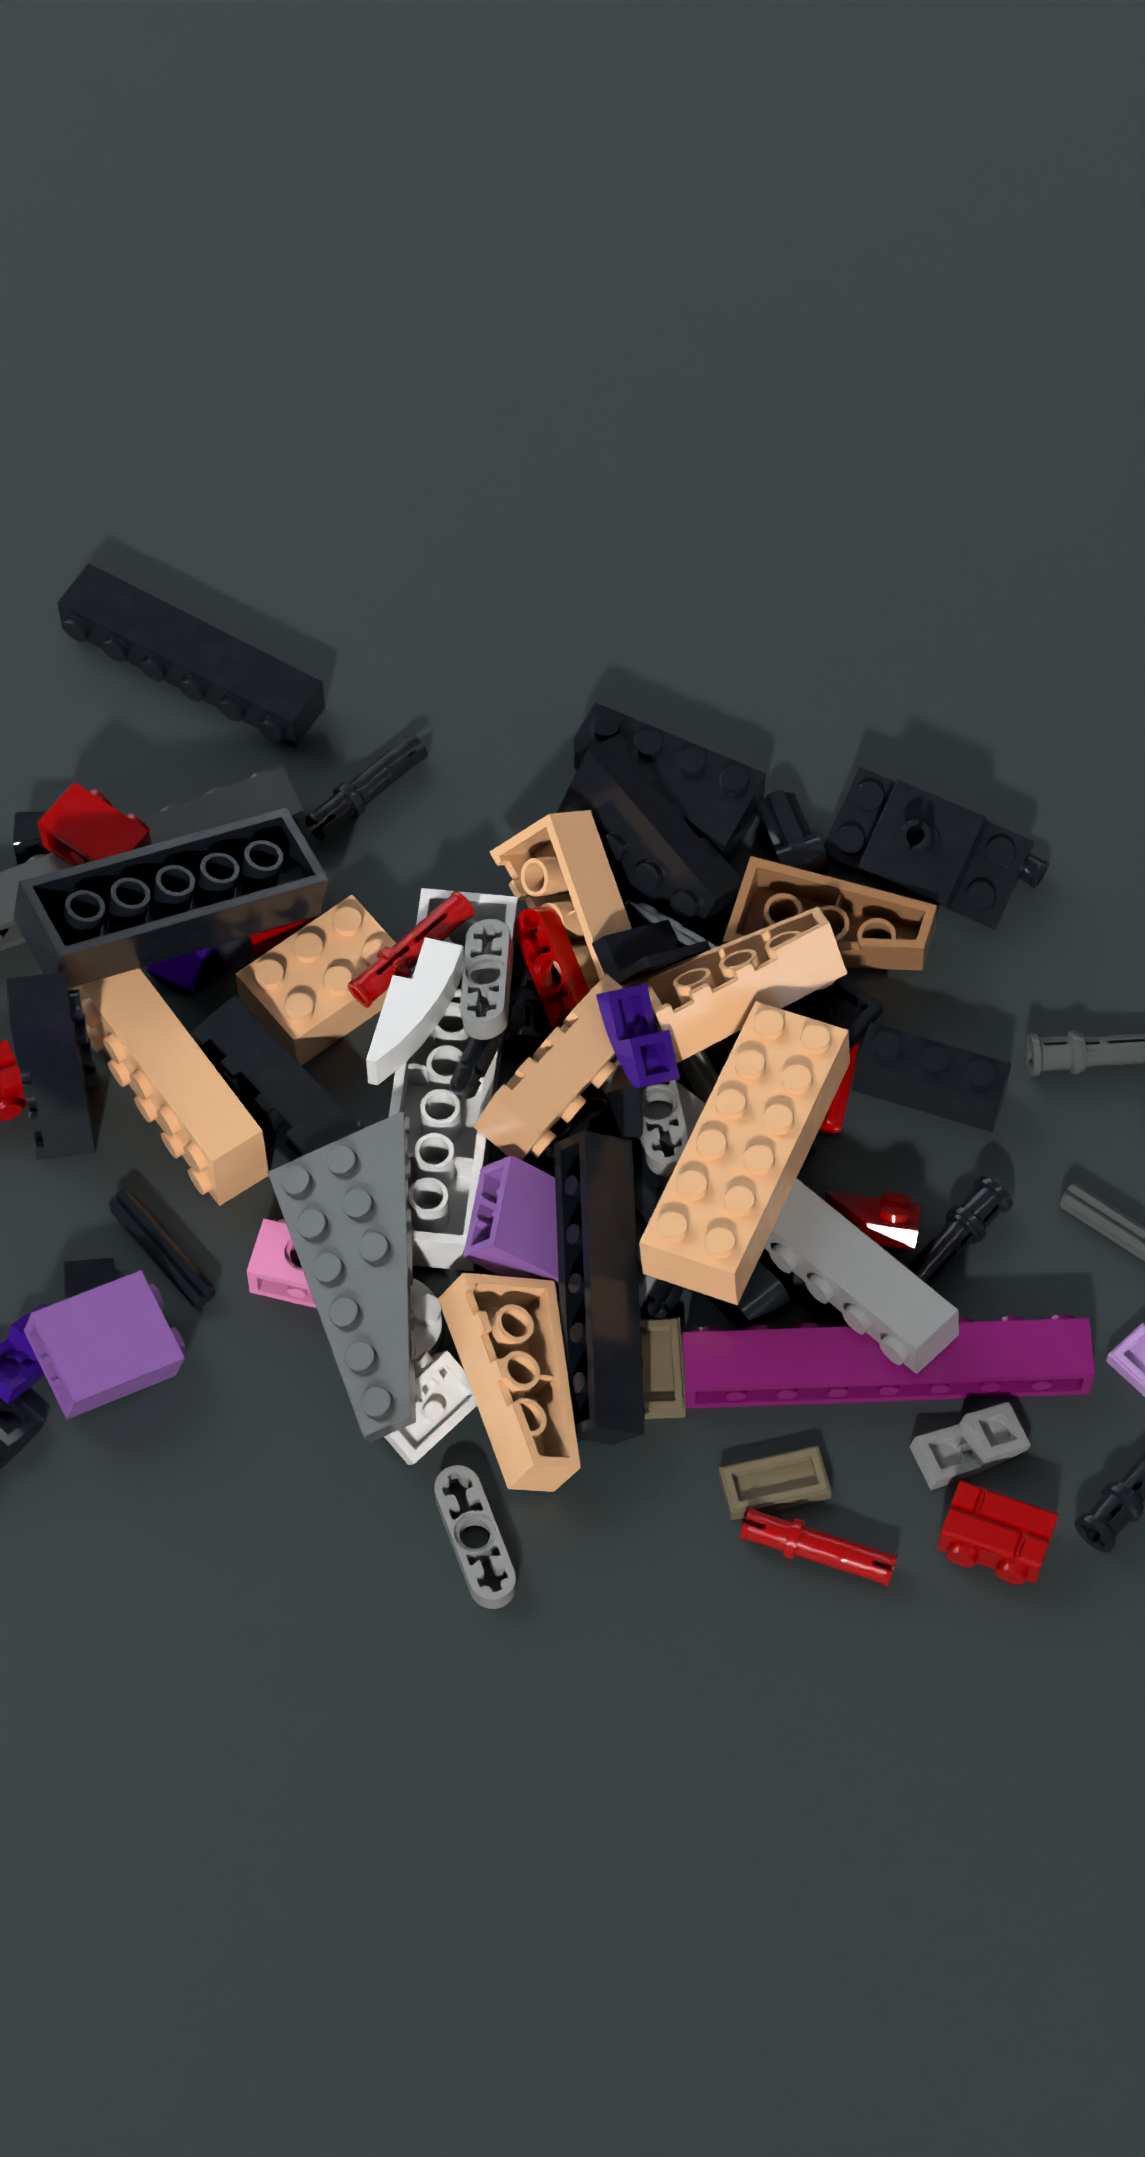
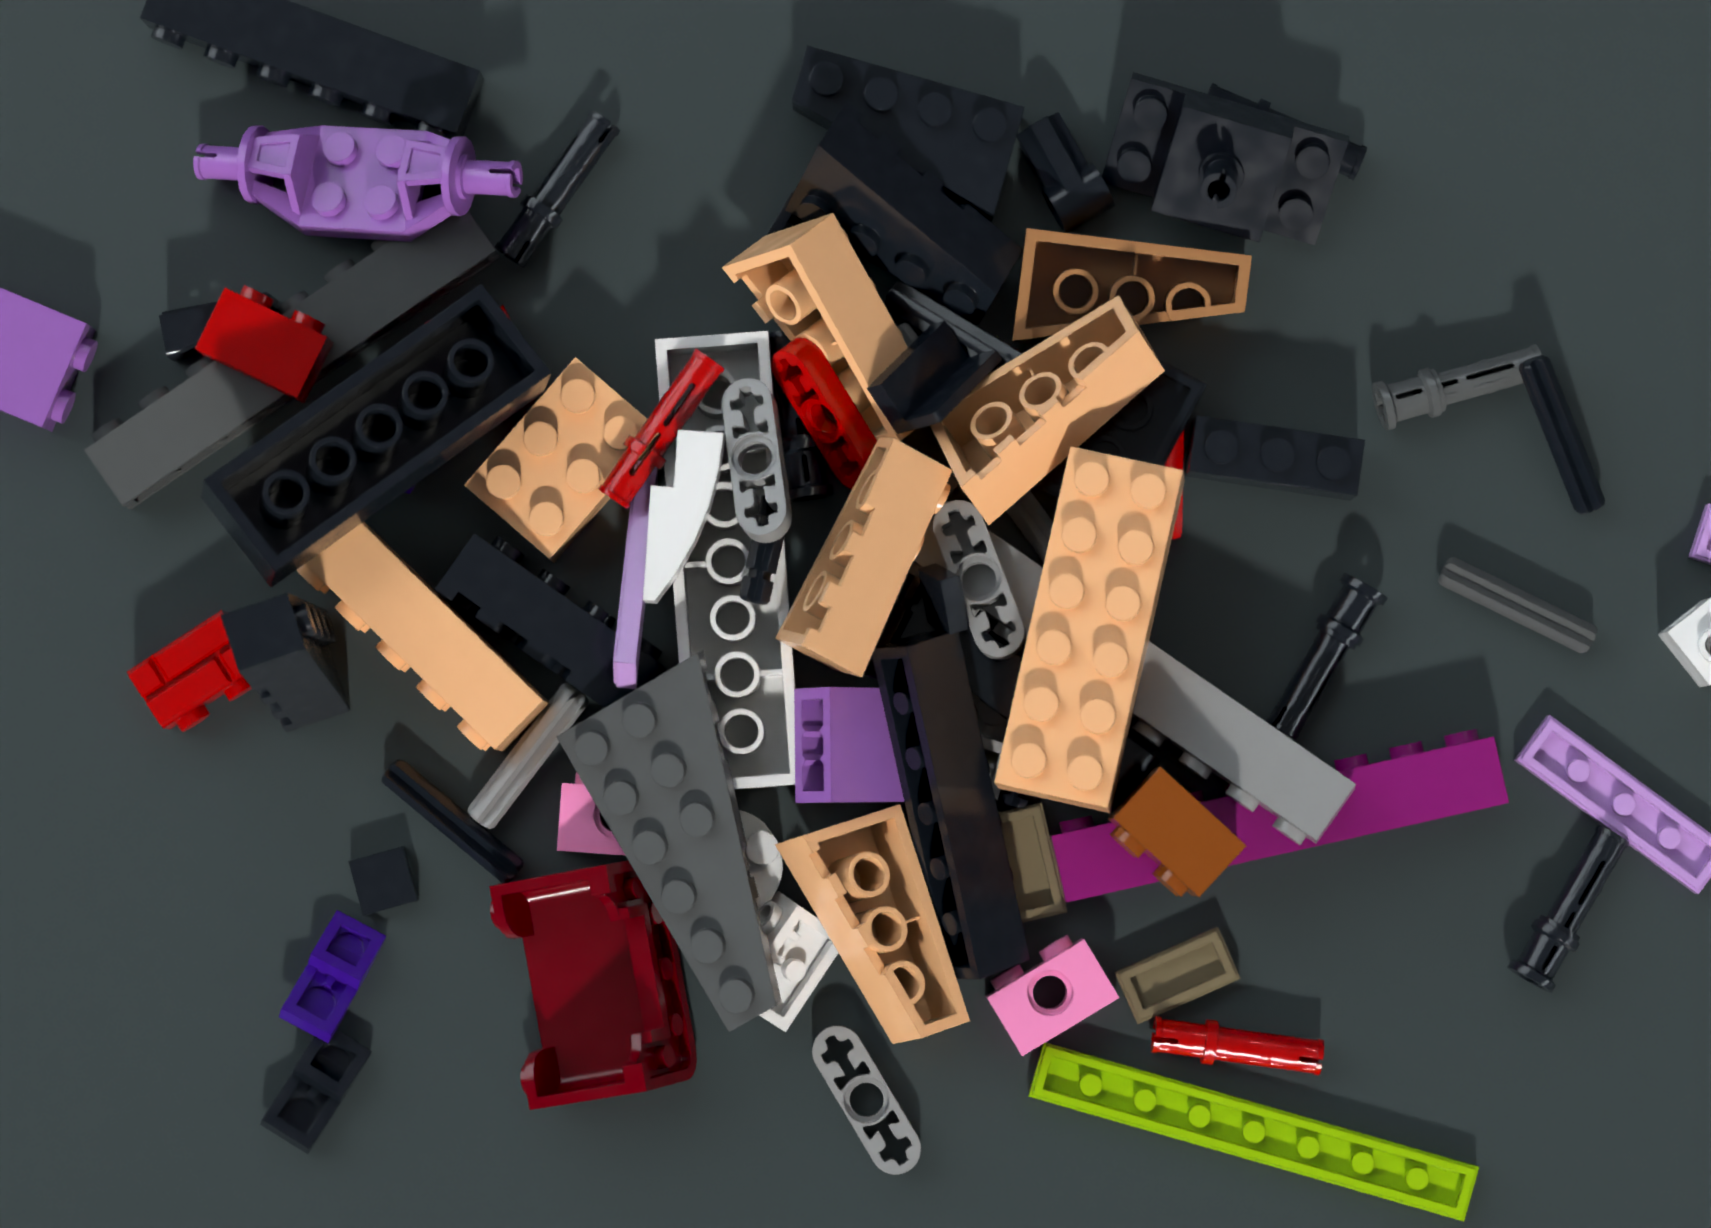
camera: 10 degrees left, 25 degrees up
medium lavender brick [24,1270,186,1420] -> none
dark purple slope [596,984,680,1089] -> none
red wing [824,1190,921,1250] -> none
light grey slope [909,1402,1031,1490] -> none
red brick [937,1480,1059,1585] -> none
none -> medium lavender plate [193,125,523,242]
none -> light grey axle [467,683,589,830]
none -> dark red windscreen [489,860,697,1110]
none -> lavender tile [613,461,658,689]
none -> bright pink brick [985,935,1119,1056]
none -> lime tile [1028,1042,1479,1222]
none -> dark orange brick [1108,767,1246,897]

